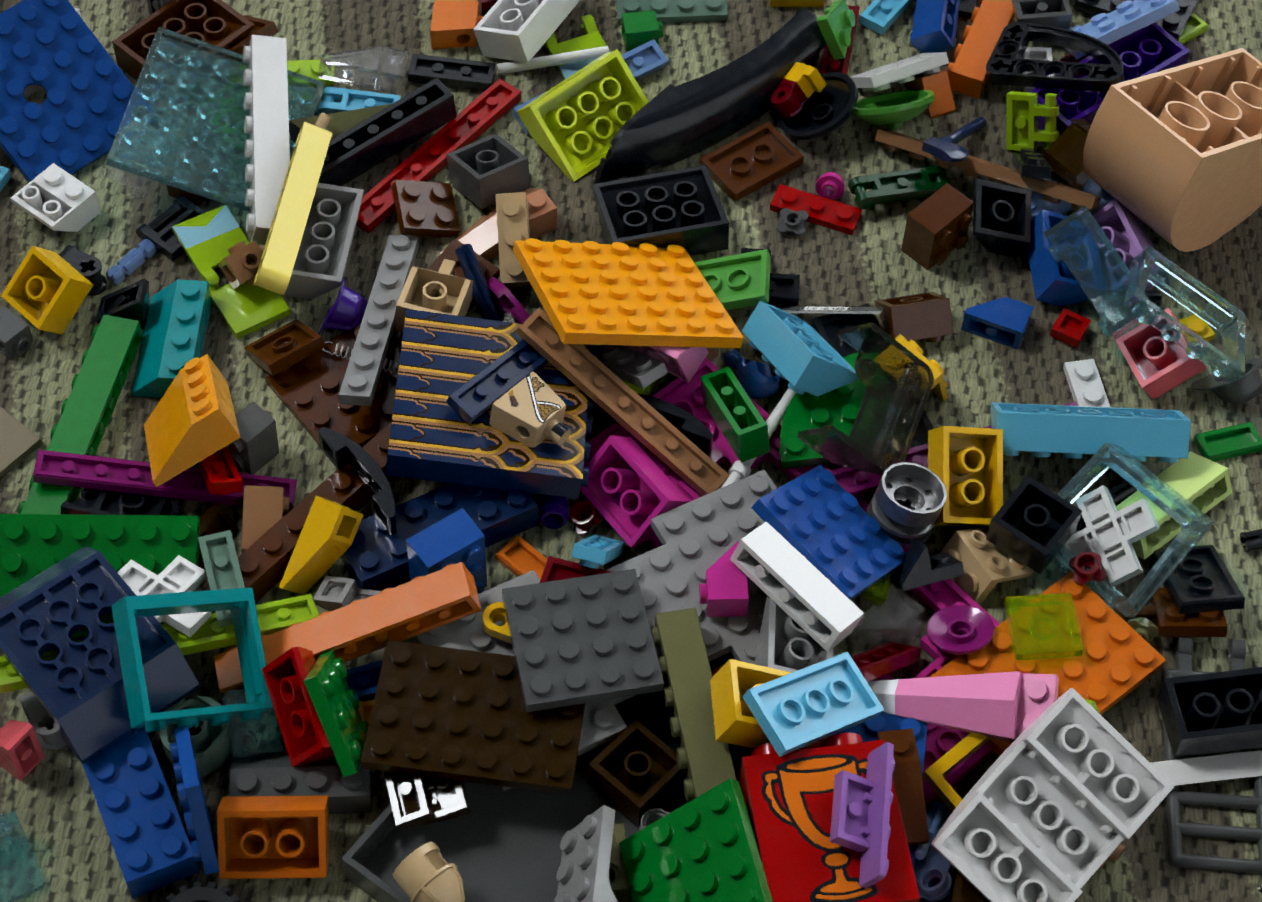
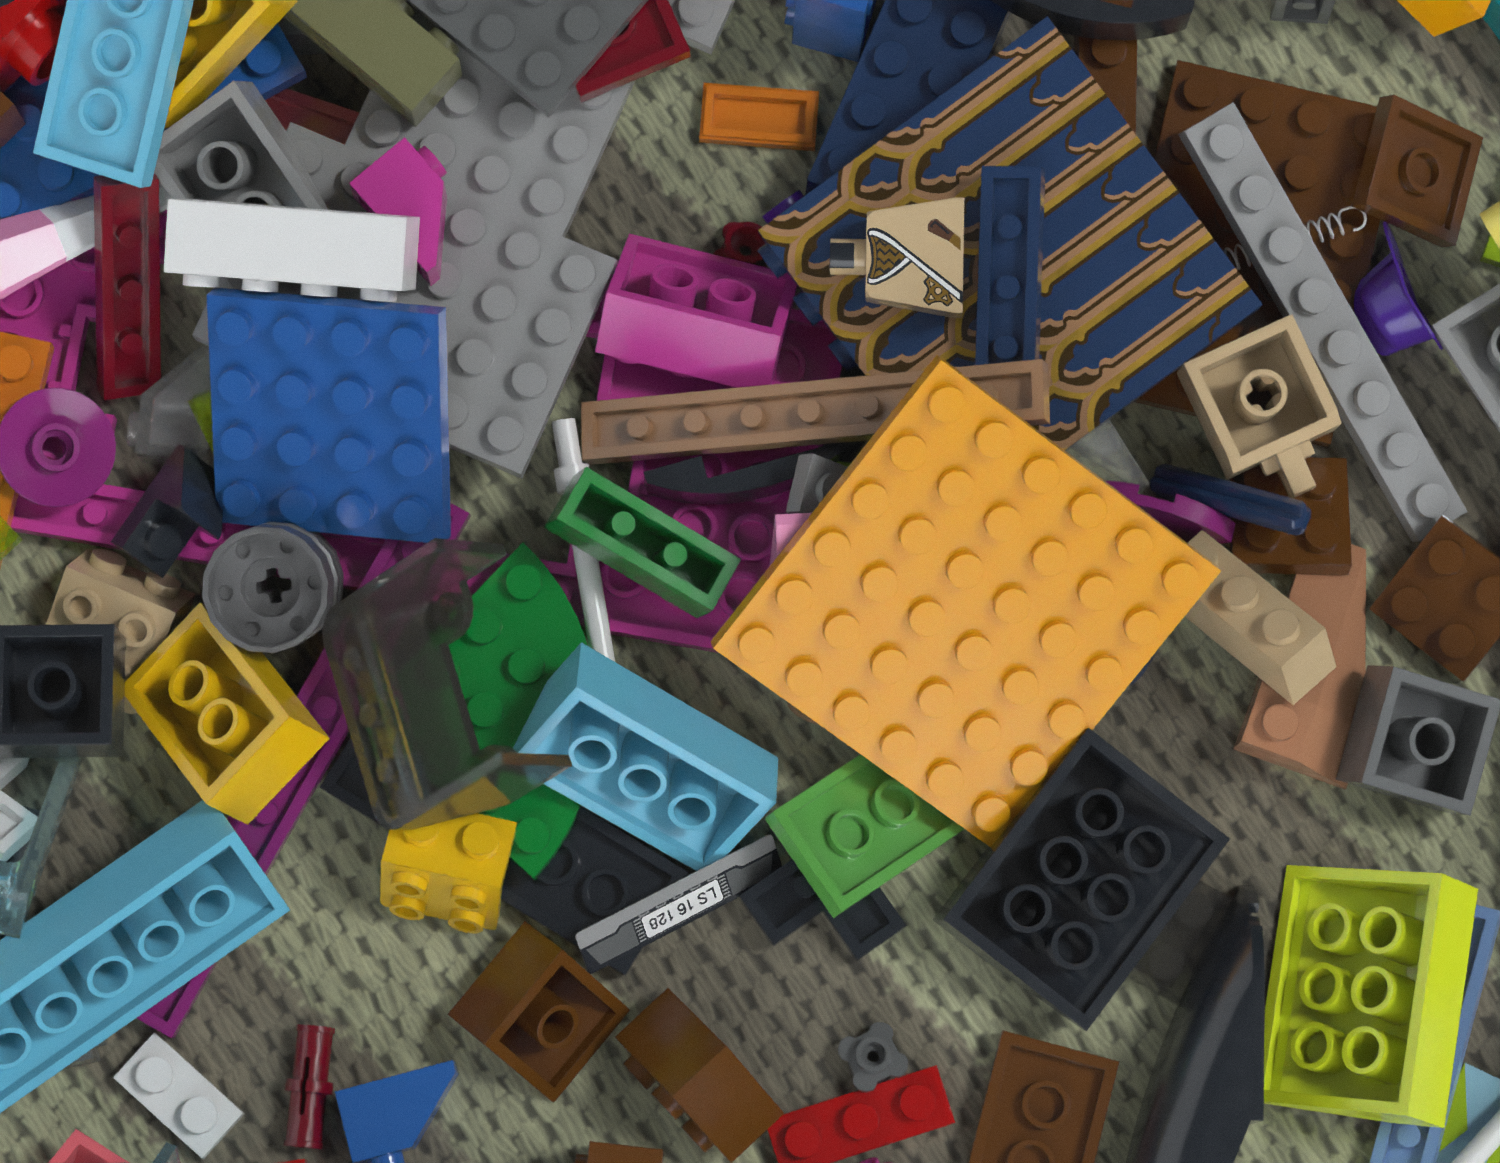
camera: 140 degrees right, 25 degrees up
medium azure plate [571,534,626,569] -> none
blue hair [724,350,781,399] -> none
none -> dark red pin [283,1024,335,1149]
none -> reddish brown brick [615,988,784,1163]

